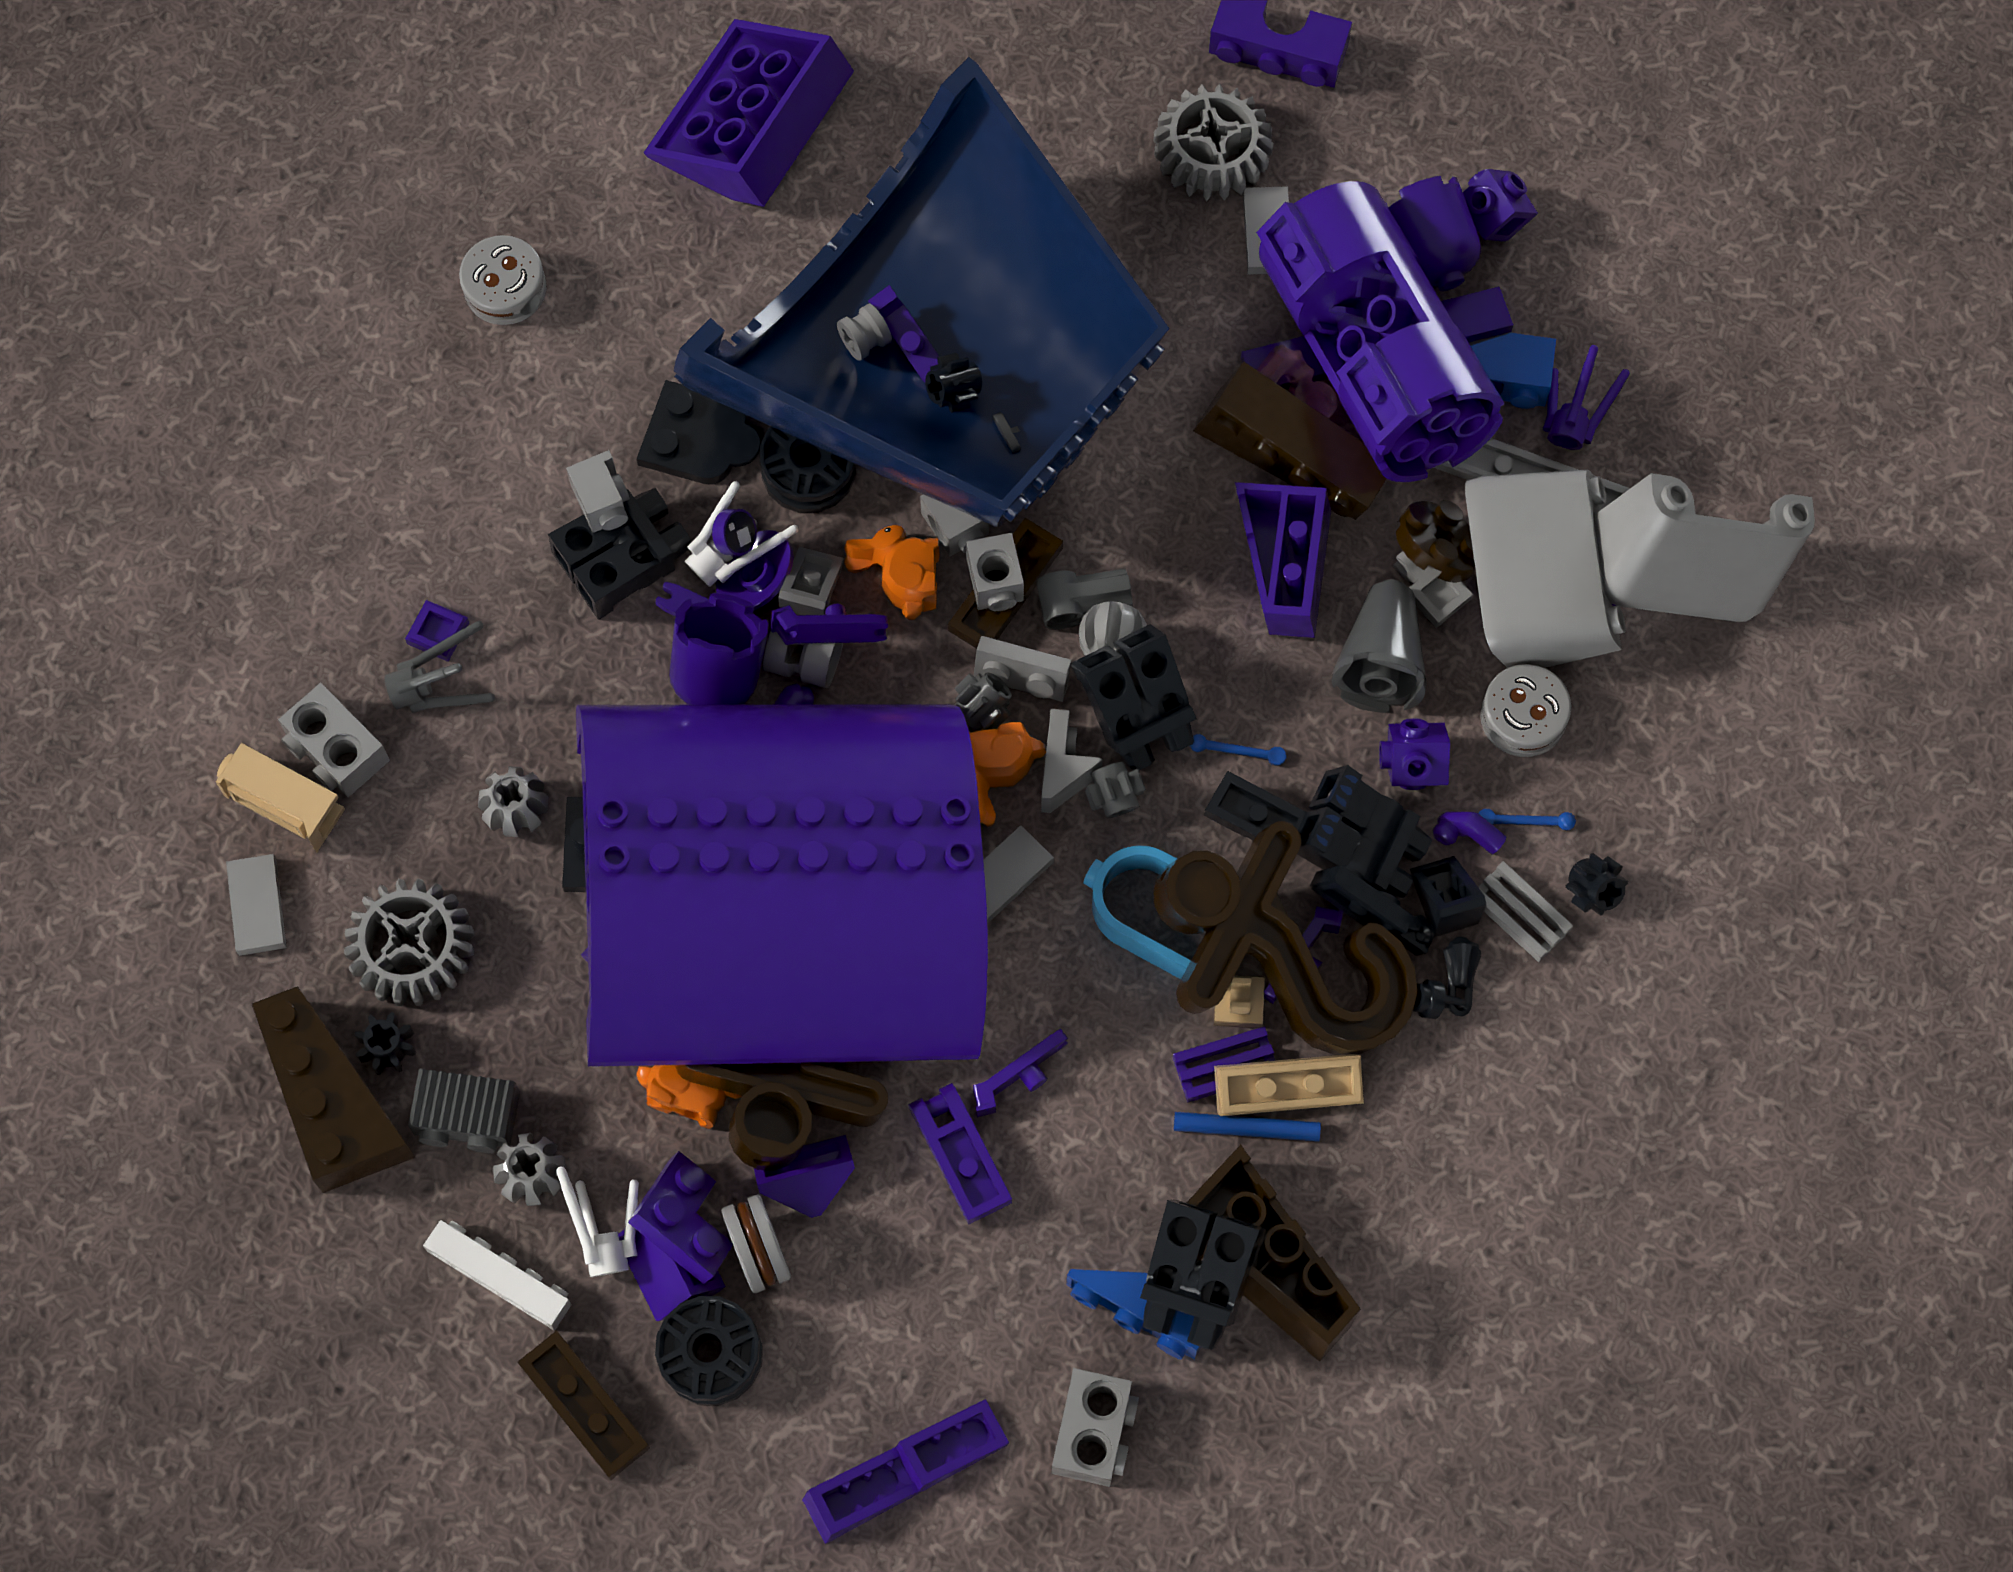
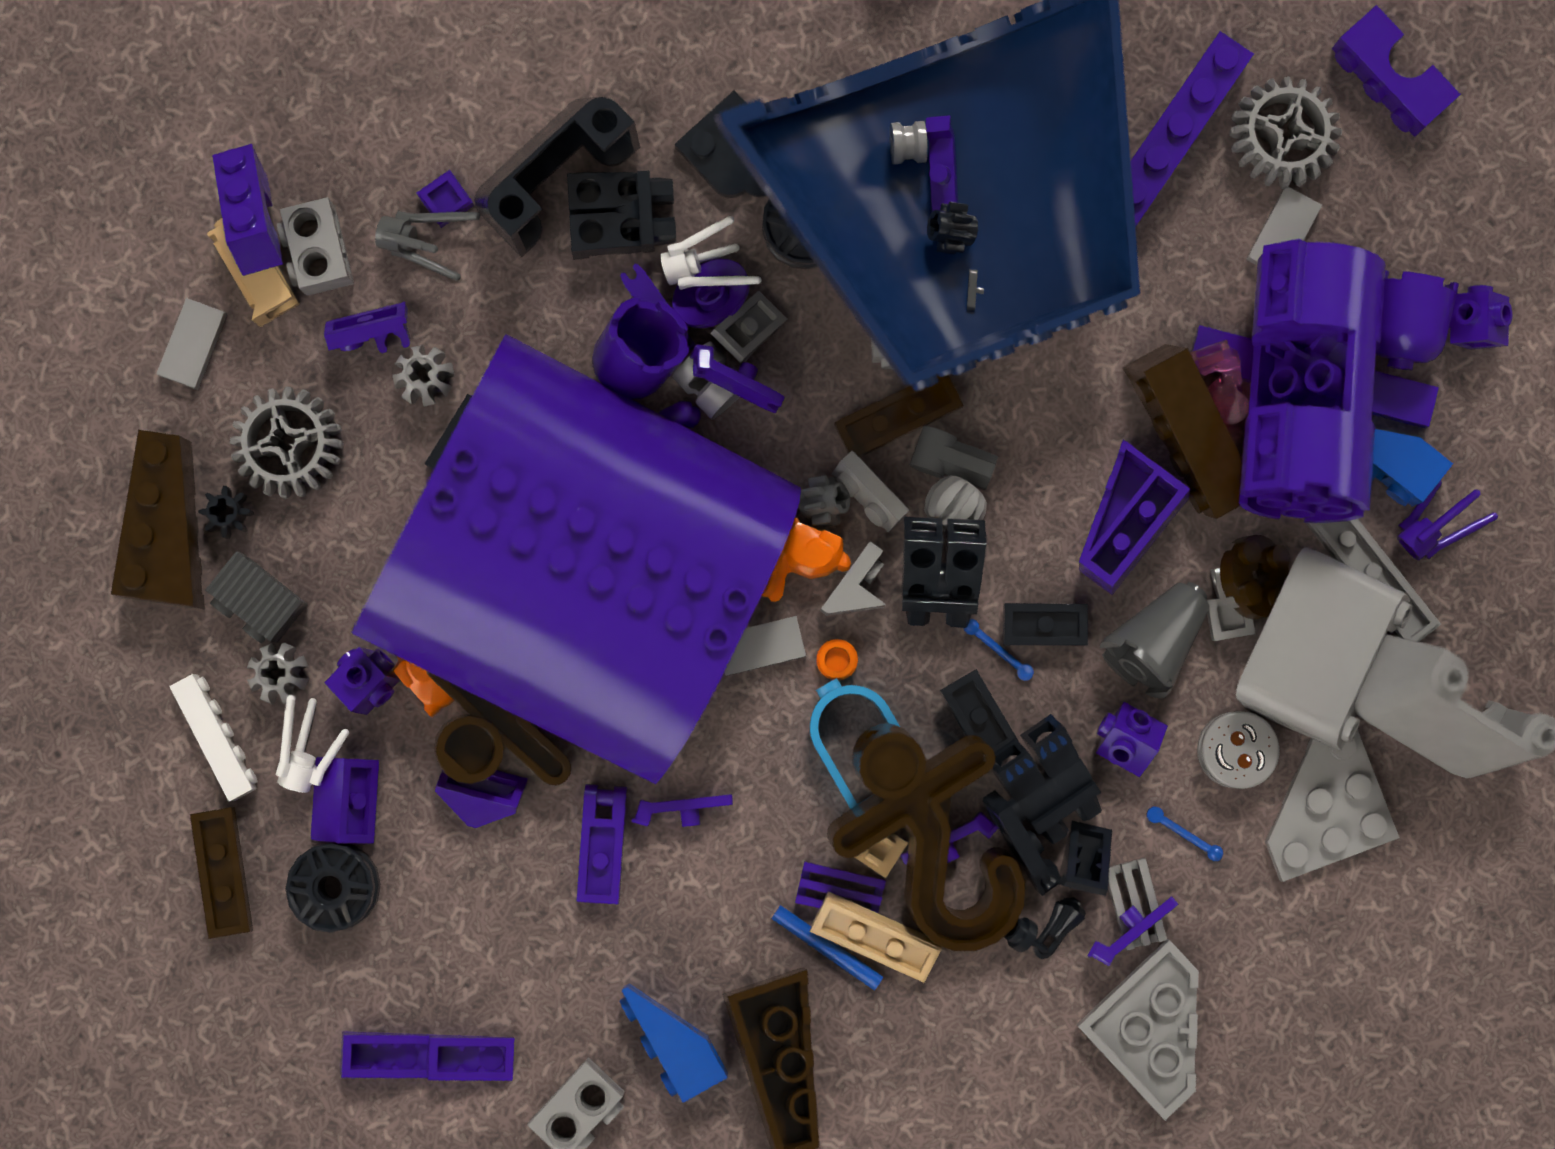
camera: 30 degrees right, 15 degrees up
light grey brick [566,450,630,533] -> none
dark purple plate [628,1151,733,1285] -> none
tile [712,509,757,556] -> none
light grey head [721,1194,791,1293] -> none
orange animal [844,525,940,620] -> none
light grey brick [966,533,1024,611] -> none
dark grey gear [1085,762,1146,818] -> none
black hips [1140,1199,1266,1350] -> none
dark purple arm [1432,811,1507,855] -> none
black gear [1565,853,1628,916] -> none
none -> dark purple arch [212,144,283,276]
none -> dark purple plate [324,302,410,353]
none -> dark purple brick [324,647,400,715]
none -> black windscreen [474,97,640,258]
none -> orange tile [816,639,858,681]
none -> black plate [1003,603,1088,646]
none -> light grey plate [1076,939,1199,1120]
none -> dark purple piece [1087,896,1179,966]
none -> dark purple brick [1131,31,1254,227]
none -> light grey plate [1265,731,1400,882]

